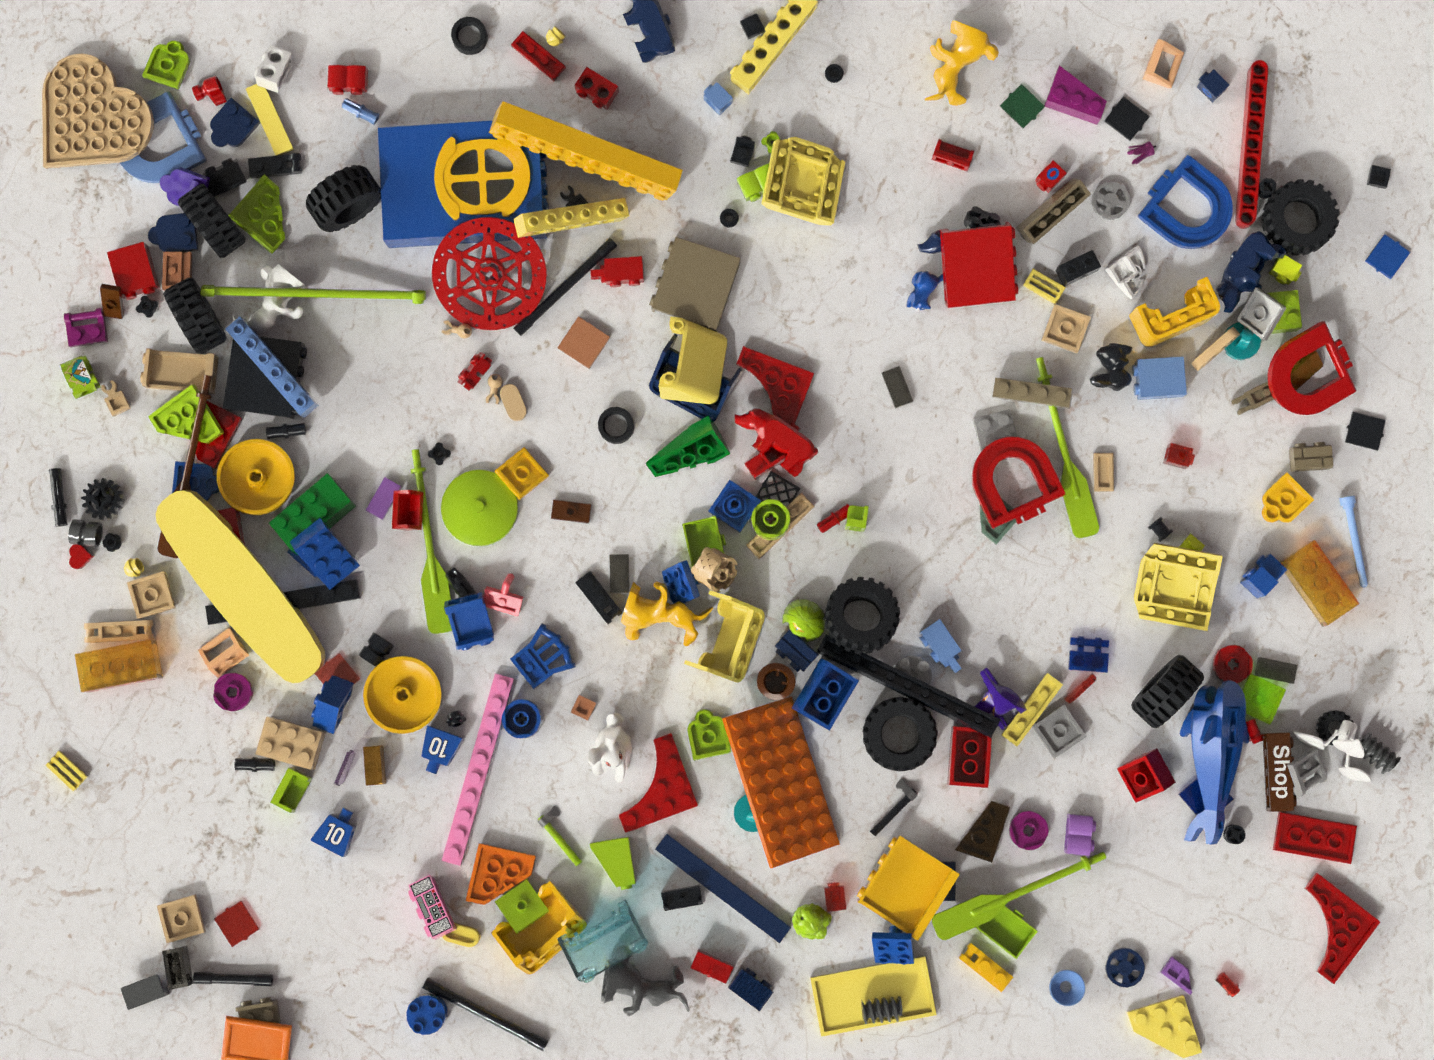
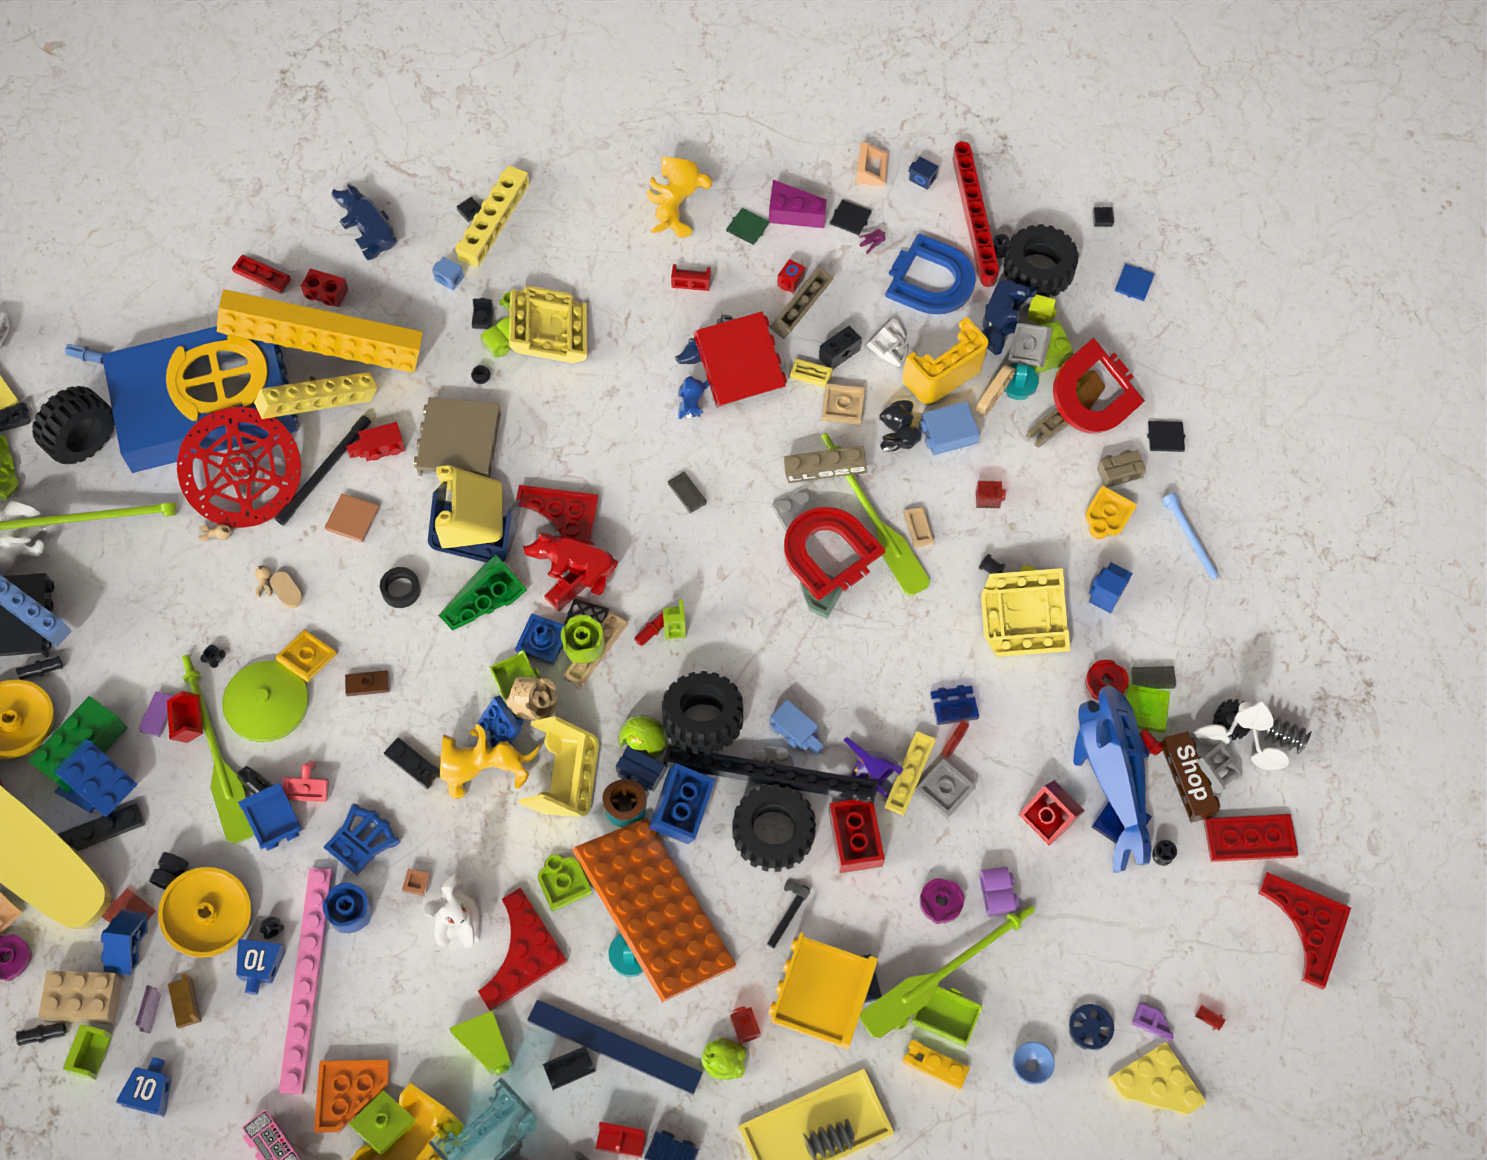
camera: 20 degrees left, 20 degrees down
red brick [327,65,368,95] -> none
black tyre [451,16,488,55] -> none
red hinge [457,352,492,391] -> none
lime piece [537,806,582,866] -> none
light yellow plate [546,26,566,46] -> none
clear smoke tile [609,554,630,593] -> none
black plate [825,64,844,83] -> none
blue plate [872,926,915,965] -> none
dark brown wing [955,801,1010,863] -> none
light grey piece [1091,182,1130,220] -> none
black tyre [1131,655,1204,728] -> none
clear yellow brick [1280,540,1360,626] -> none

